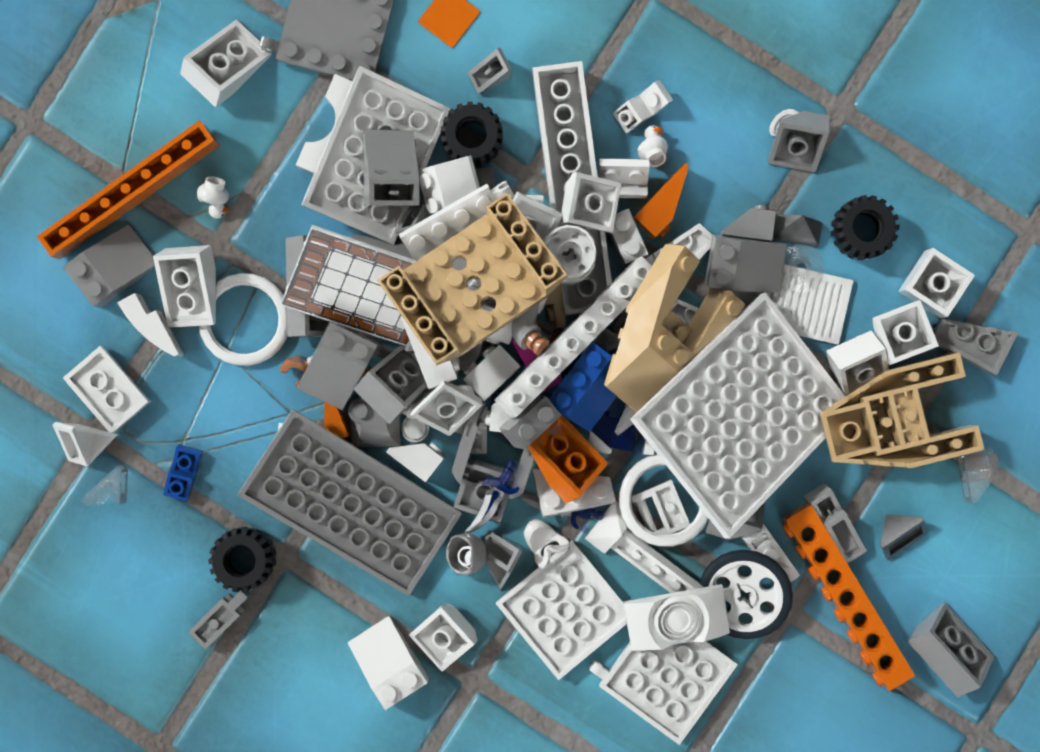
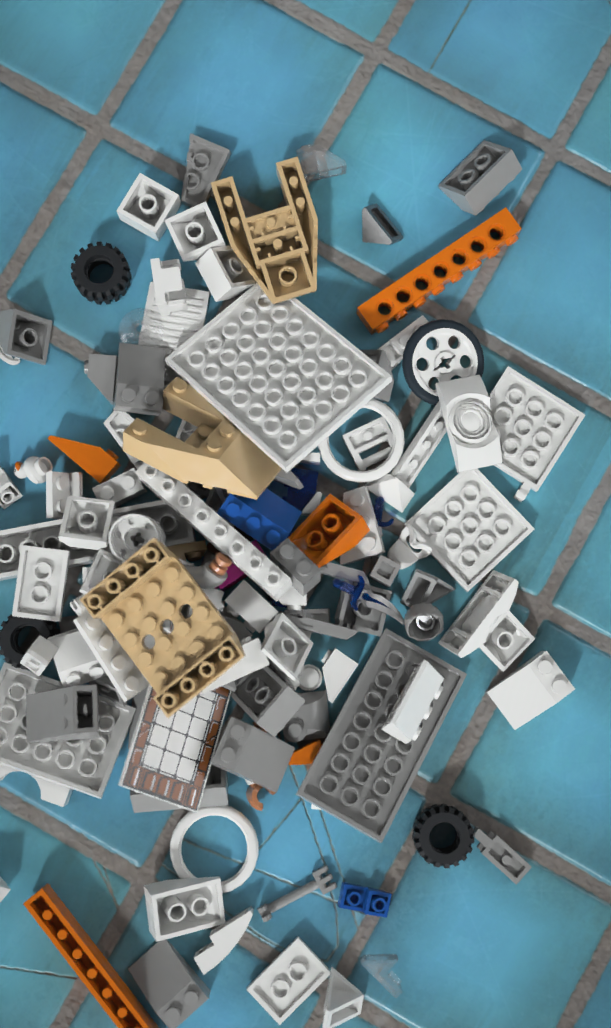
camera: 90 degrees left, 5 degrees down
white animal [197,176,229,219] -> none
flat silver slope [772,215,822,247] -> none
light grey slope [804,483,867,563] -> none
none -> white plate [12,545,70,622]
none -> white slope [20,636,59,676]
none -> white panel [150,258,187,316]
none -> light grey hinge [257,865,338,922]
none -> light grey panel [368,555,401,588]
none -> white slope [381,660,444,744]
none -> white slope [438,570,519,658]

